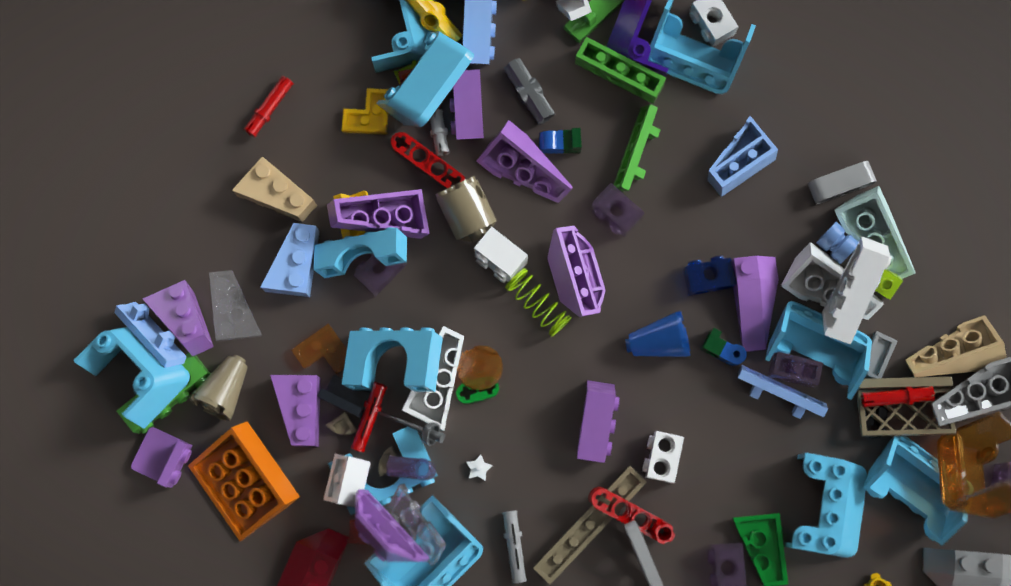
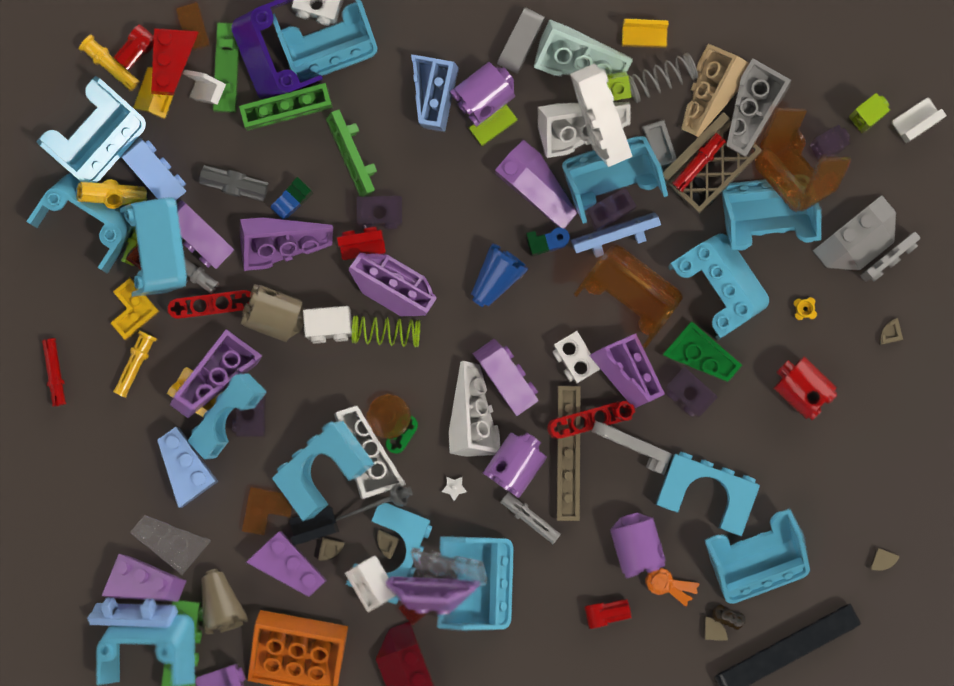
camera: 40 degrees left, 5 degrees up
tan wedge [232,157,317,222] -> none
red pin [351,382,388,452] -> none
clear purple piece [386,455,436,481] -> none
clear blue brick [683,255,737,296] -> none
medium blue wheel [816,222,858,264] -> none
none -> yellow pin [113,330,157,398]
none -> red bracket [337,227,386,260]
none -> white wedge [449,361,500,457]
none -> medium lavender cylinder [450,62,515,127]
none -> lime tile [469,104,518,146]
none -> medium lavender cylinder [483,432,547,498]
none -> clear orange windscreen [573,245,683,349]
none -> medium lavender wedge [589,333,665,408]
none -> yellow panel [622,19,669,48]
none -> light grey piece [629,52,698,103]

